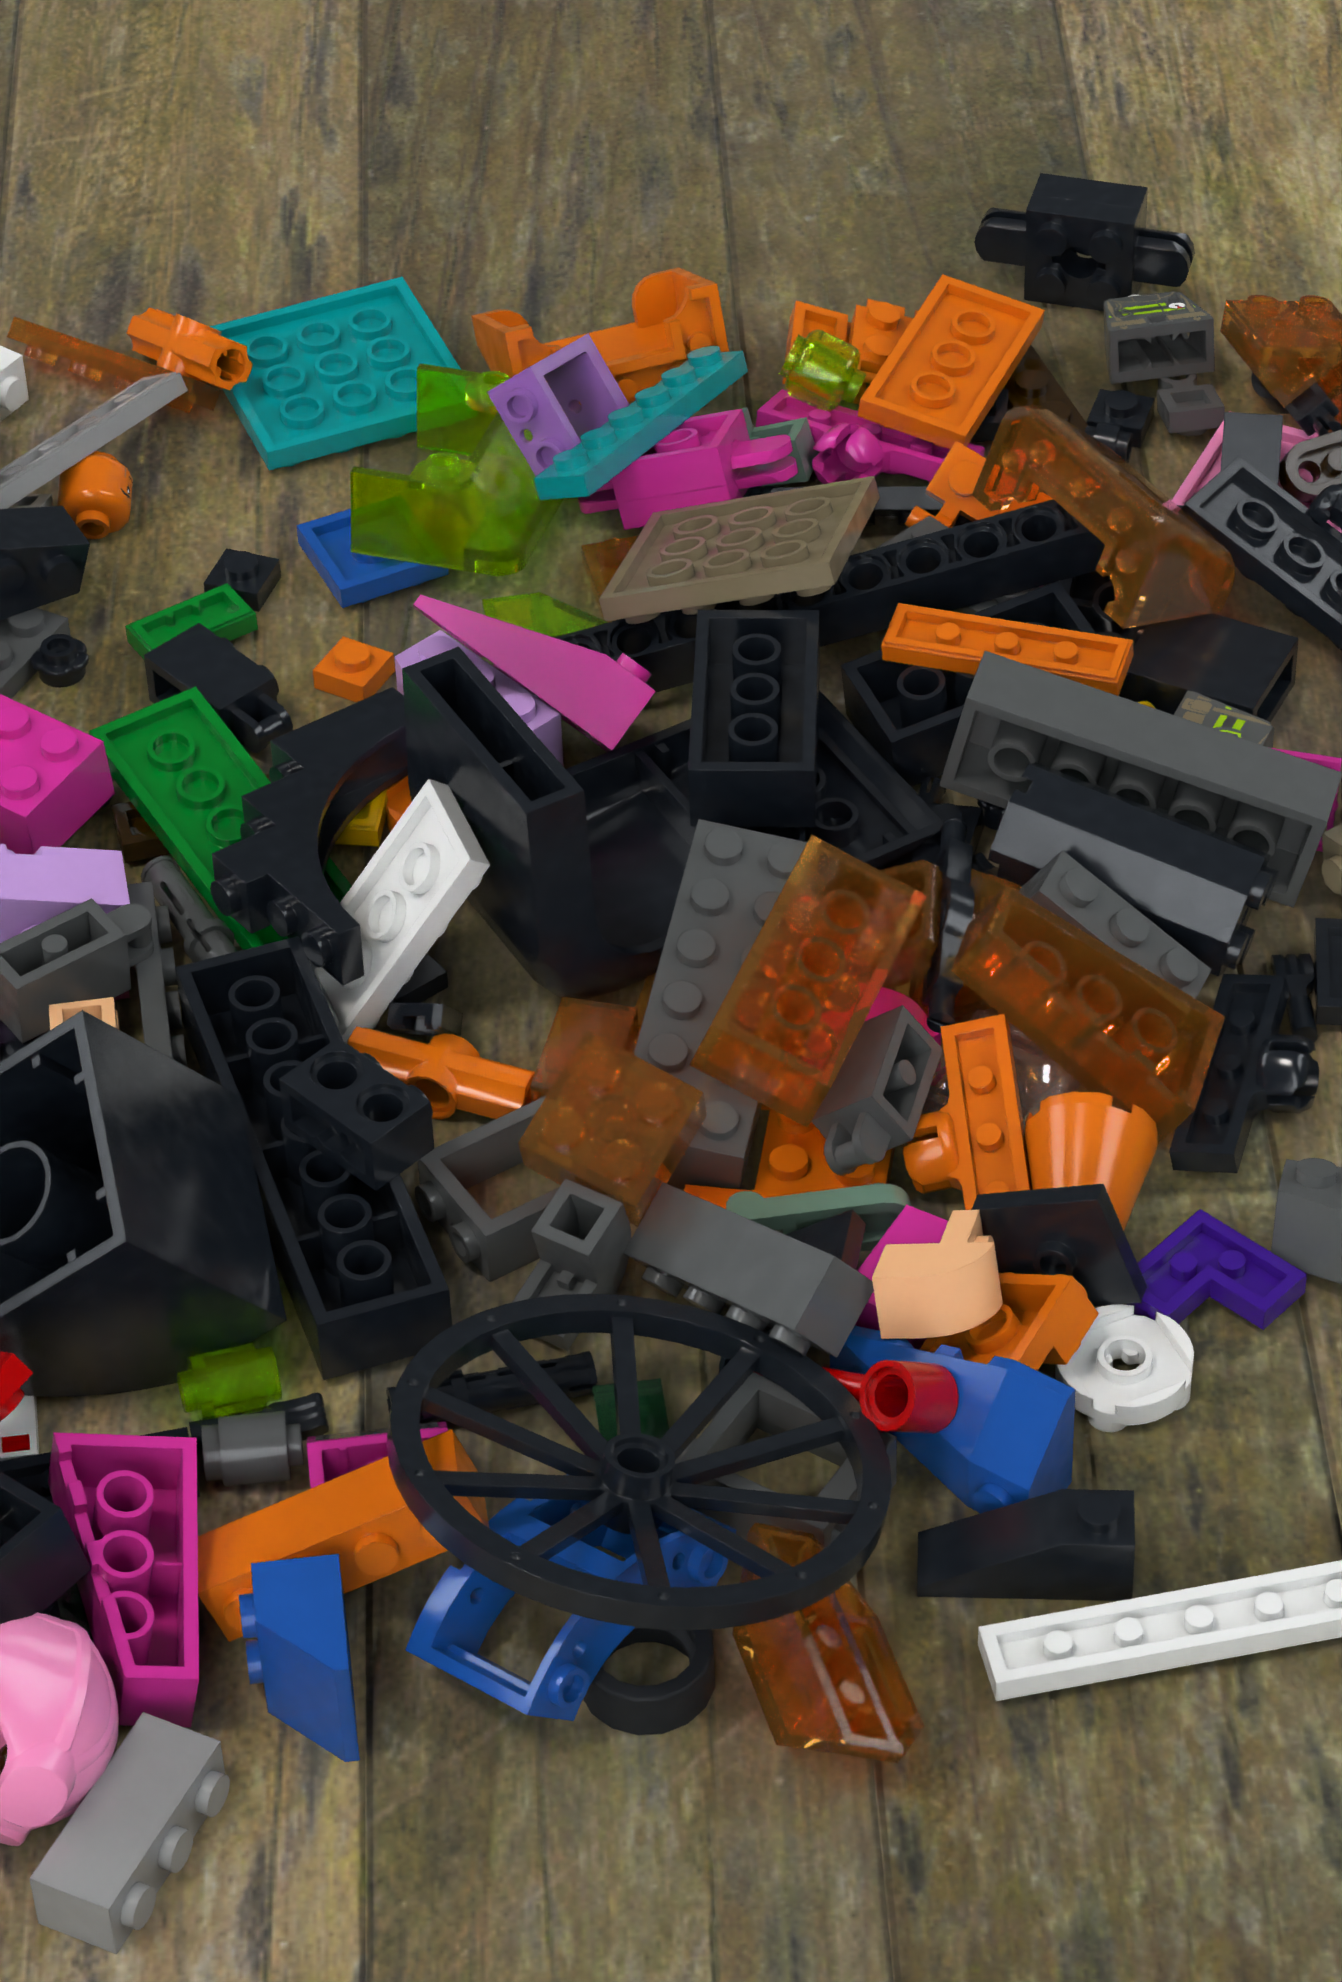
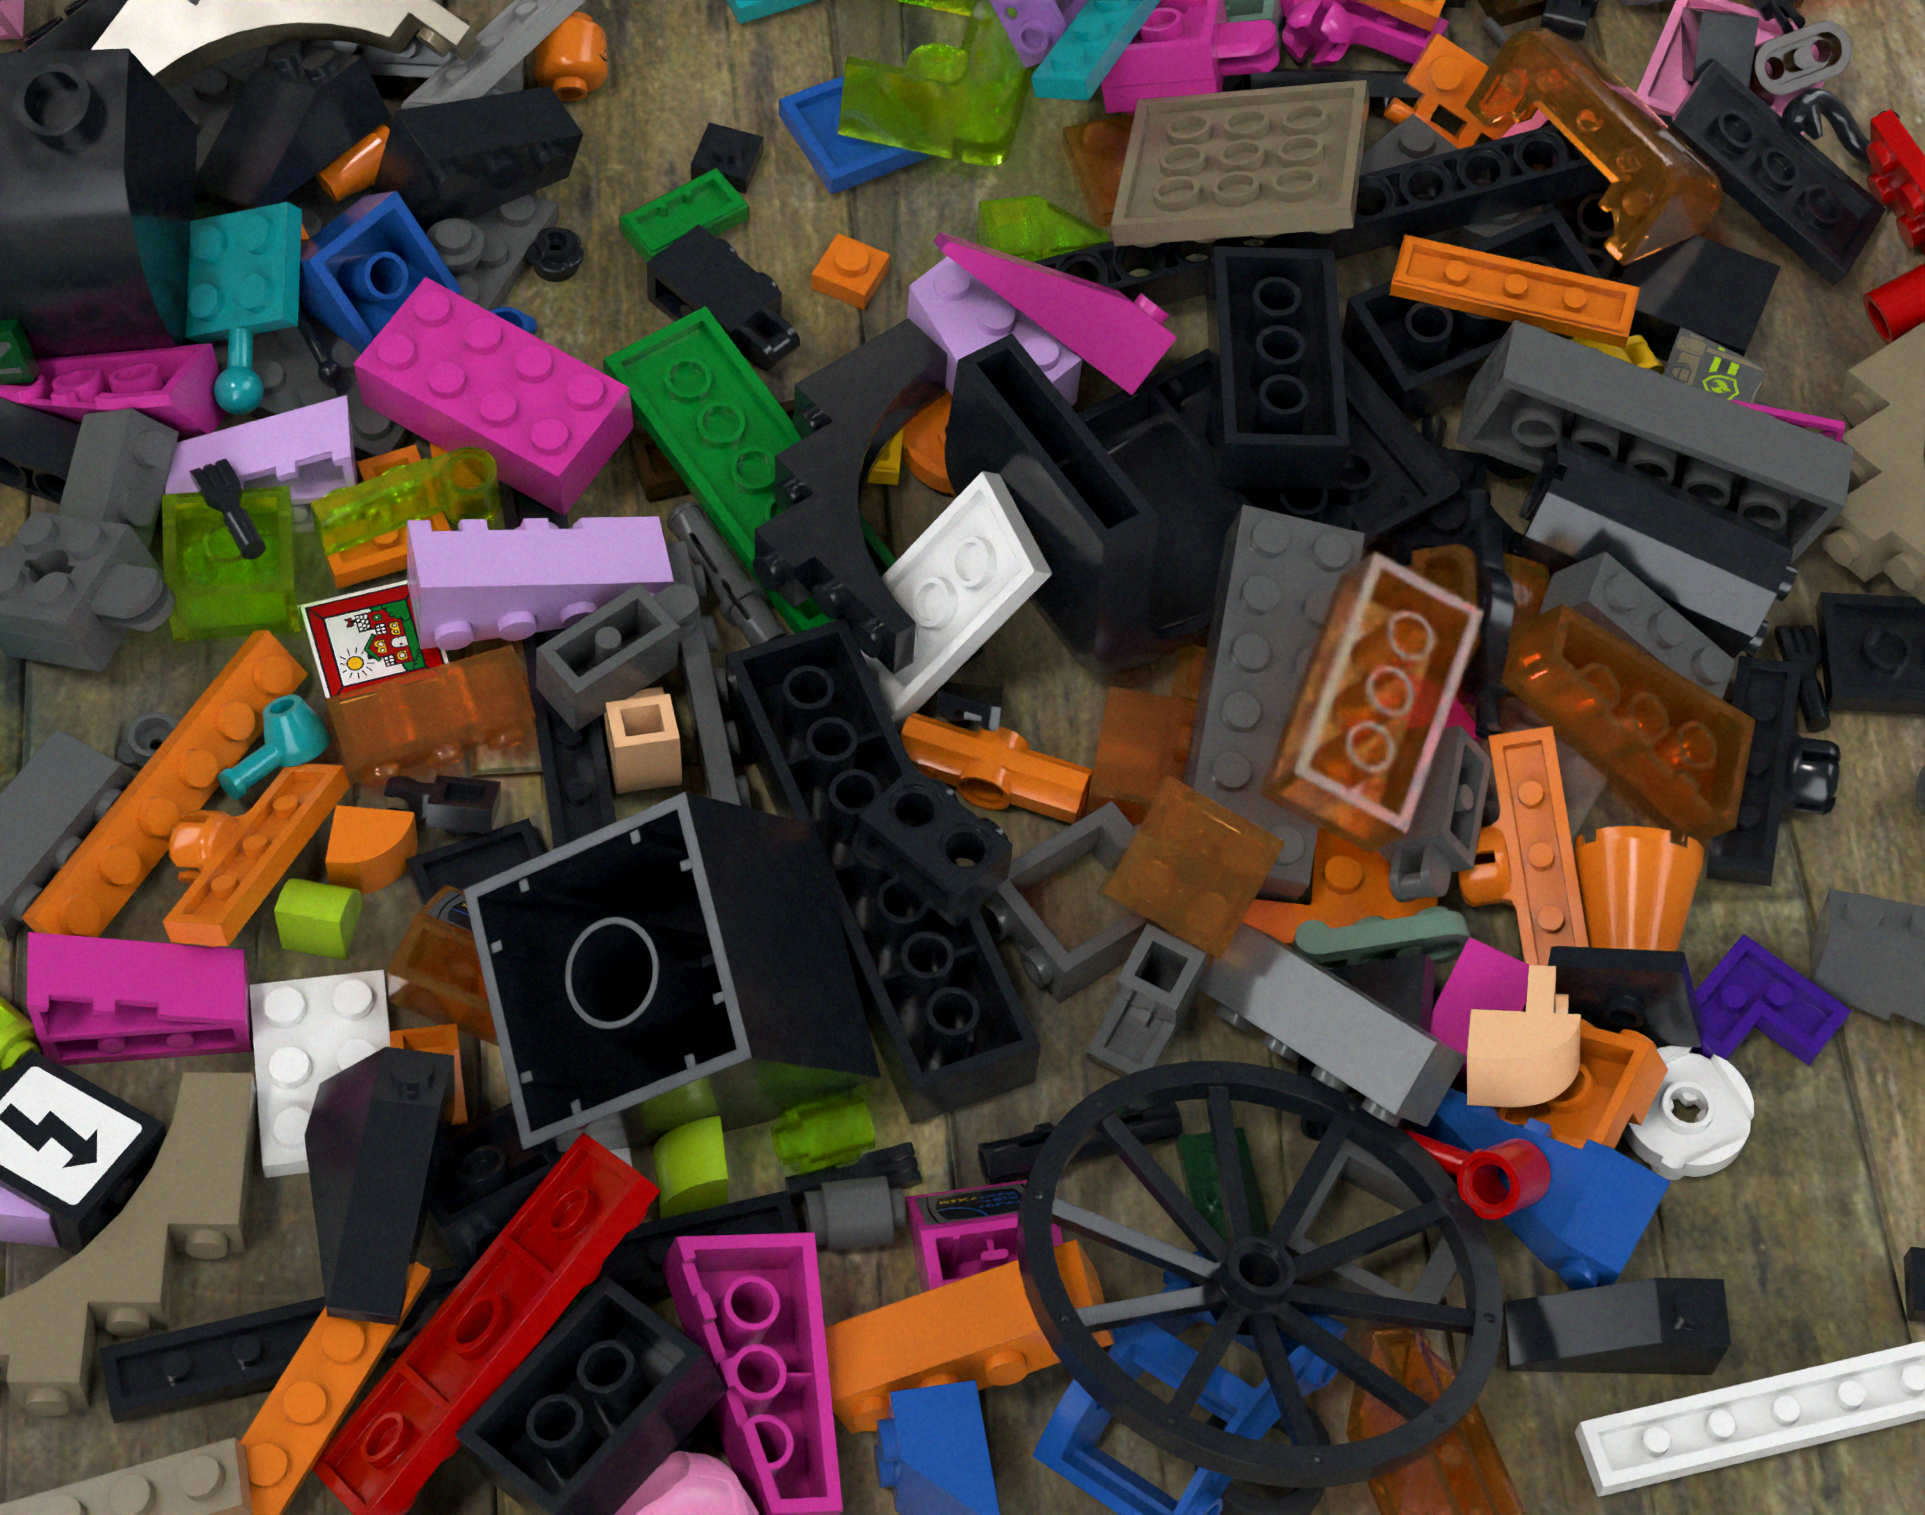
camera: 10 degrees left, 15 degrees up
none -> lime brick [653,1116,728,1219]

